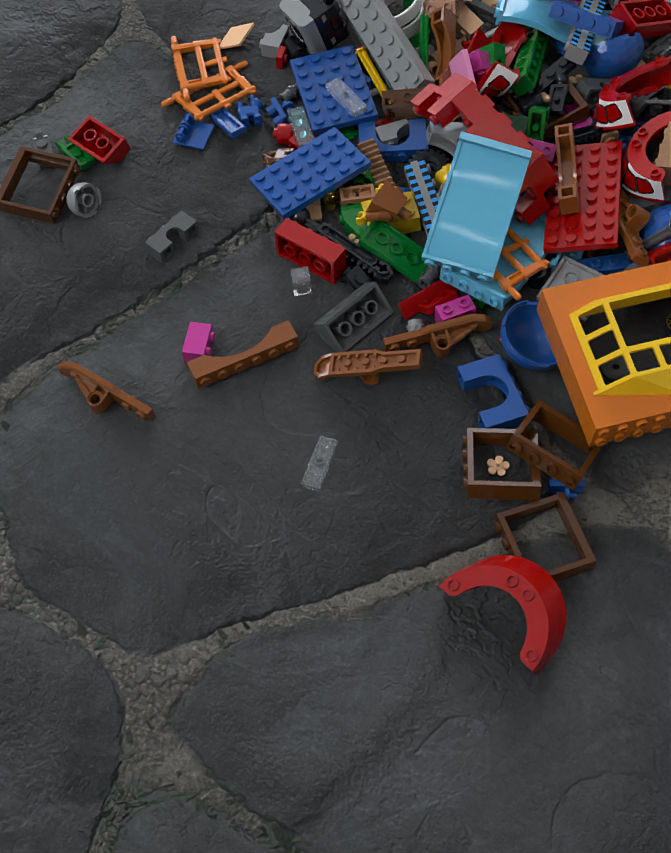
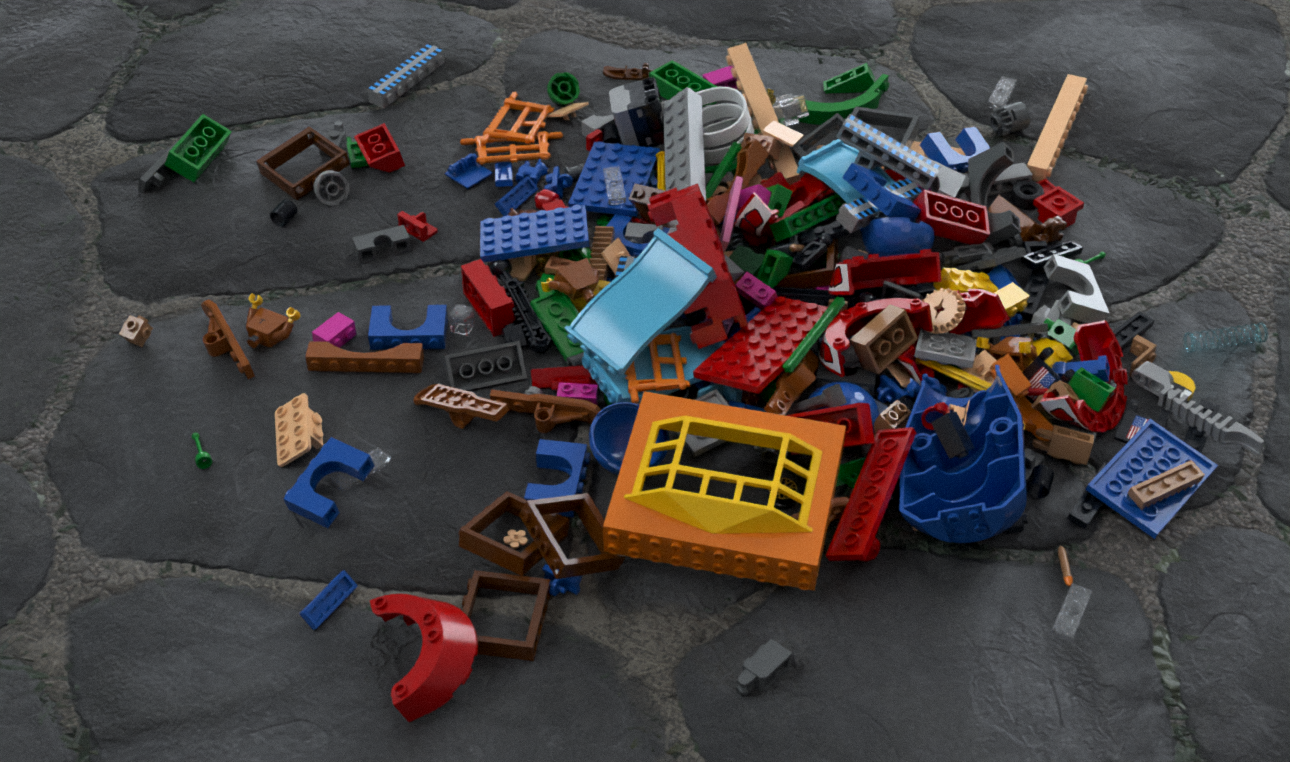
camera: 25 degrees right, 15 degrees down
clear light blue tile [287,106,314,148] -> none
dark orange arch [554,123,580,215] -> none
none -> medium nougat brick [119,315,153,347]
none -> green hinge [192,432,212,469]
none -> dark orange torso [246,293,301,348]
none -> black piece [270,199,298,227]
none -> light nougat bracket [275,393,323,467]
none -> blue arch [283,437,374,528]
none -> blue plate [299,570,358,630]
none -> light grey brick [367,44,445,108]
none -> blue arch [368,305,448,350]
none -> red panel [397,211,438,242]
none -> blue plate [494,176,538,216]
none -> green cylinder [547,72,580,106]
none -> light nougat piece [601,237,630,275]
none -> green axle [783,297,845,373]

